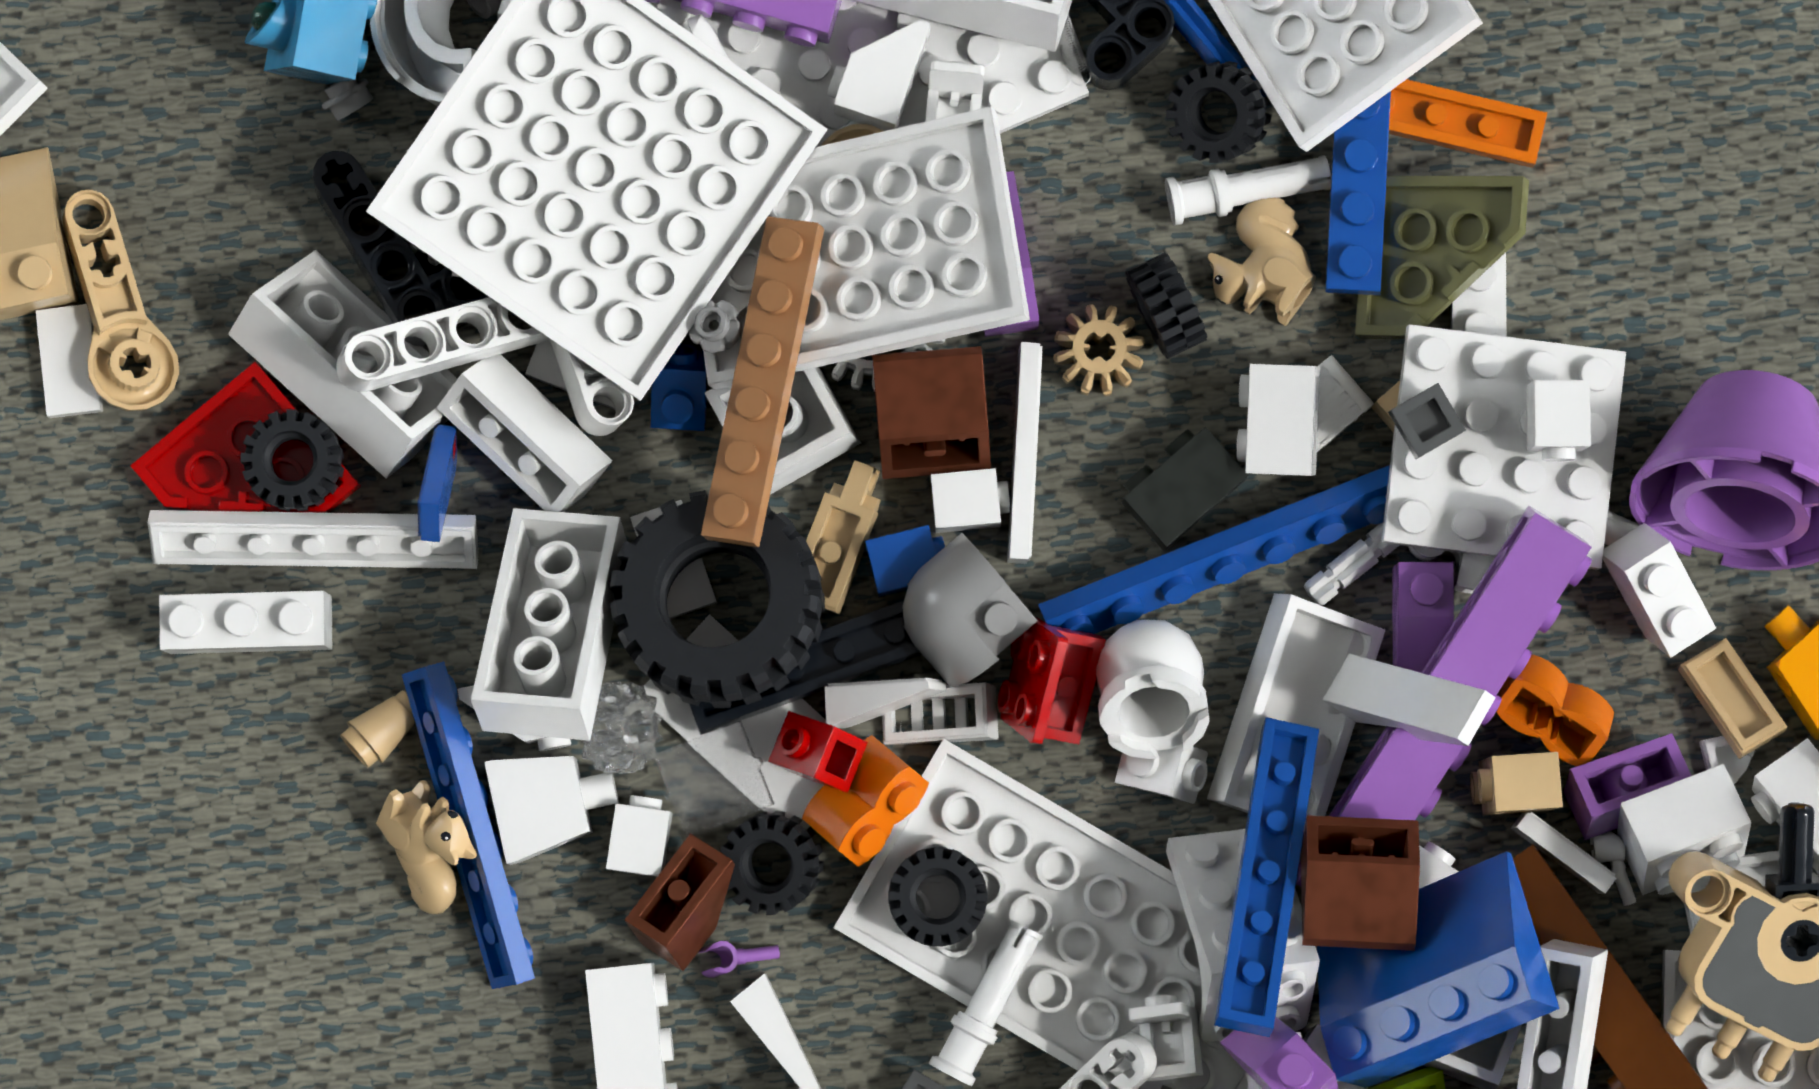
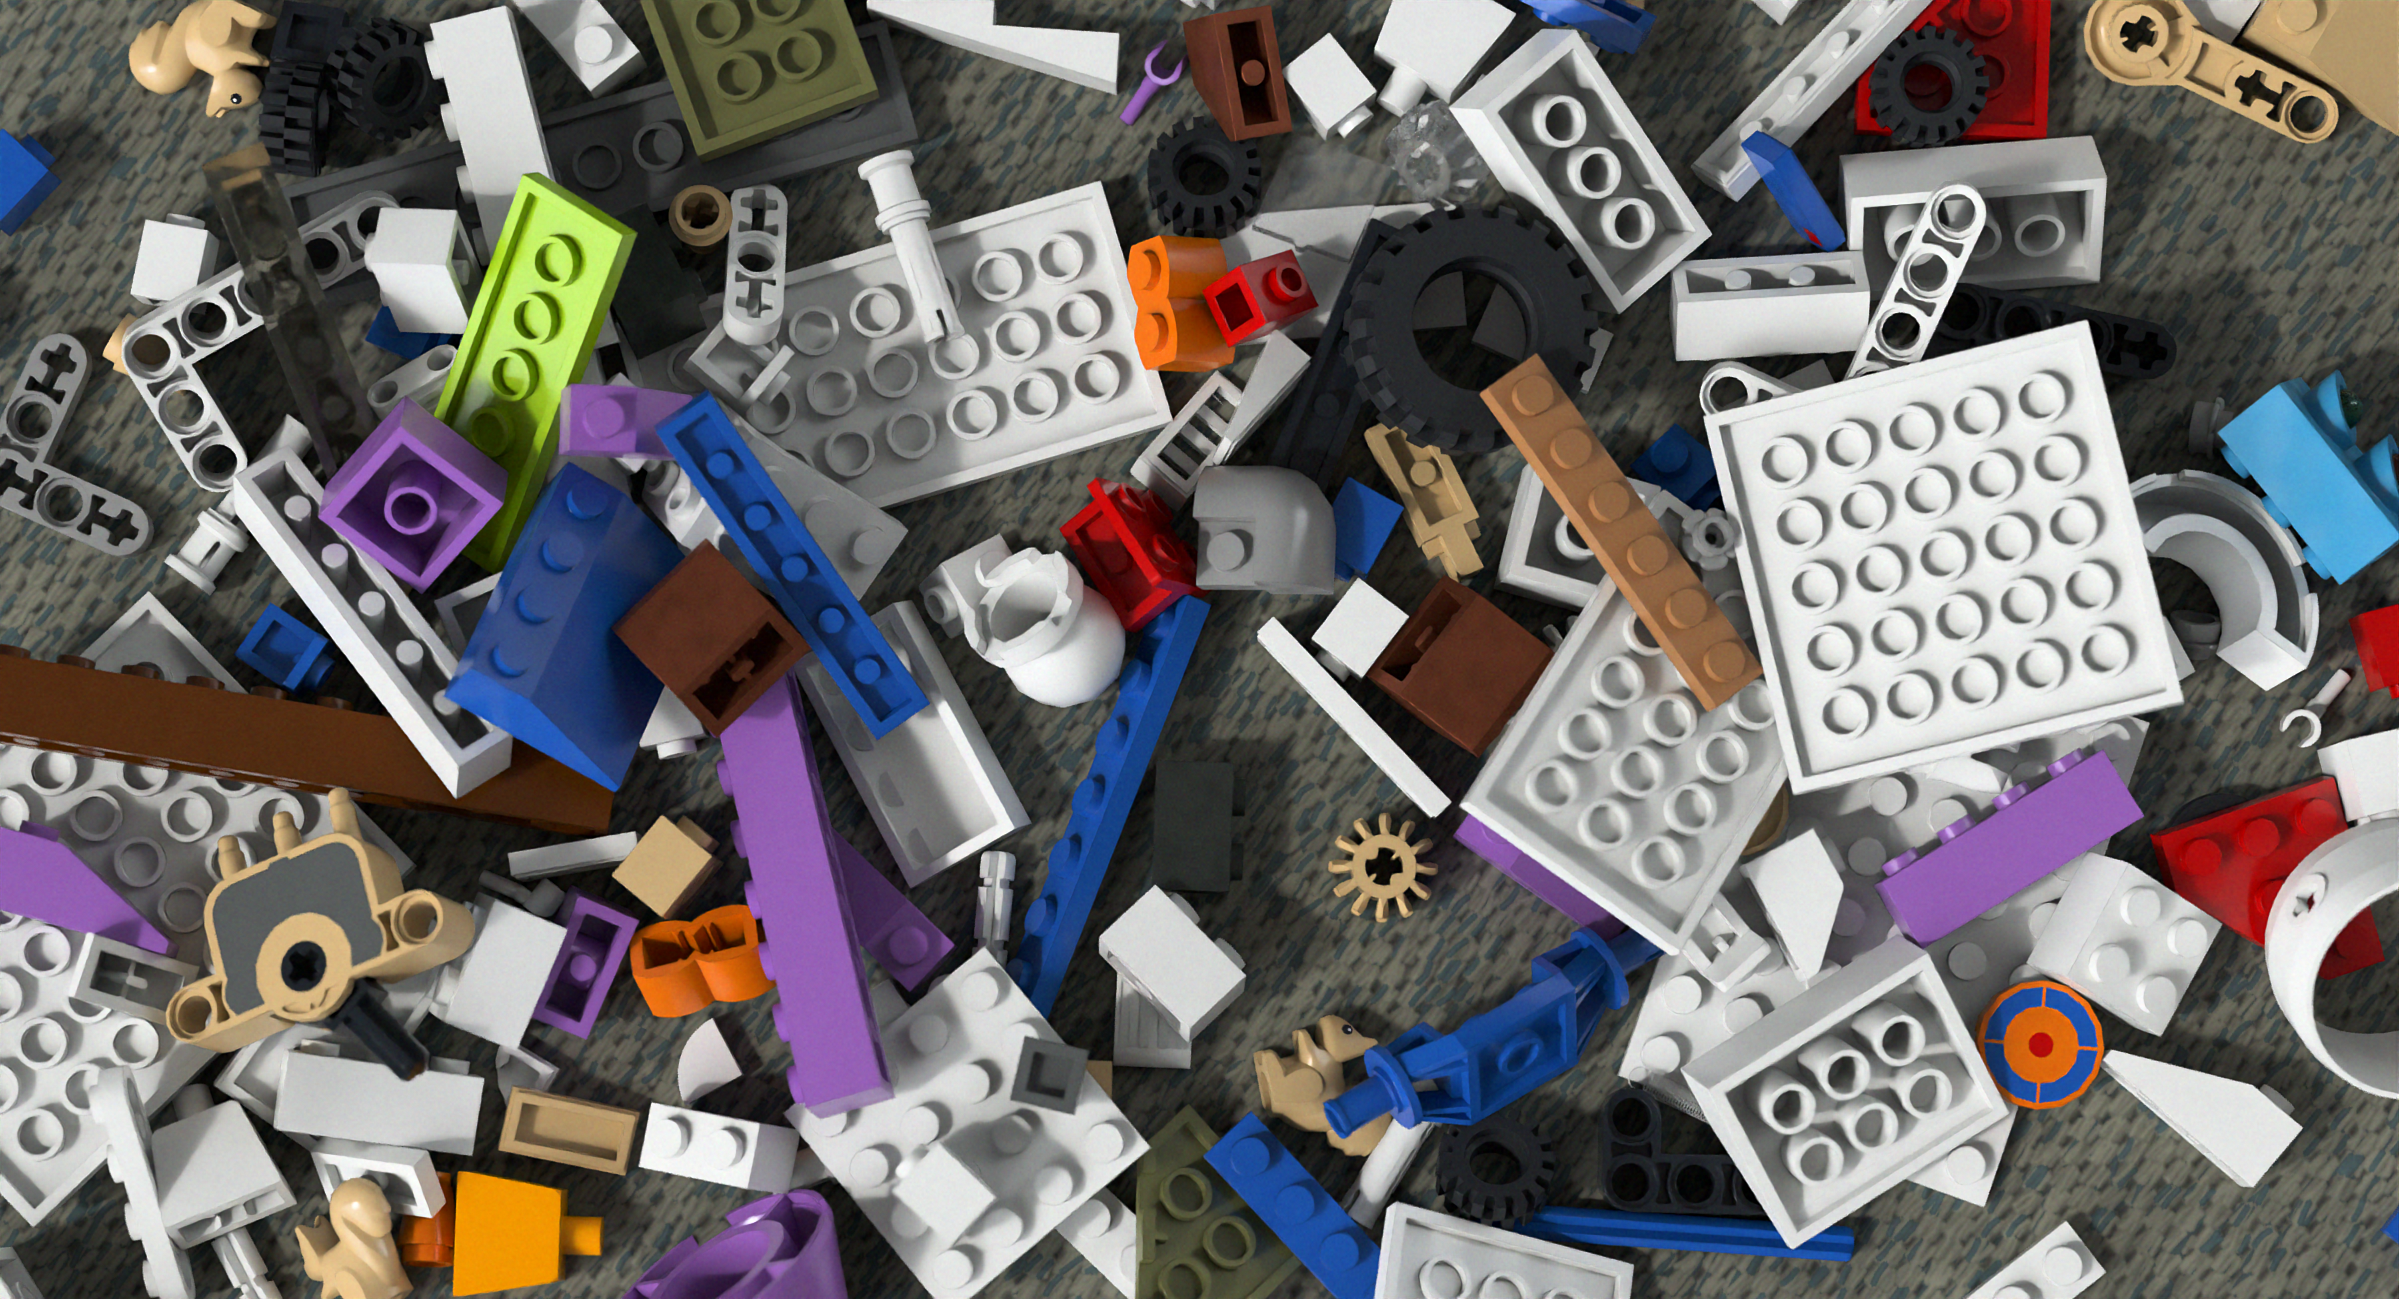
camera: 130 degrees right, 0 degrees up
black tyre [888,847,988,947] -> none
black tyre [1125,252,1207,359] -> none
white slope [1323,653,1496,746] -> none
none -> white tile [678,1018,744,1105]
none -> blue plate [1323,926,1667,1139]

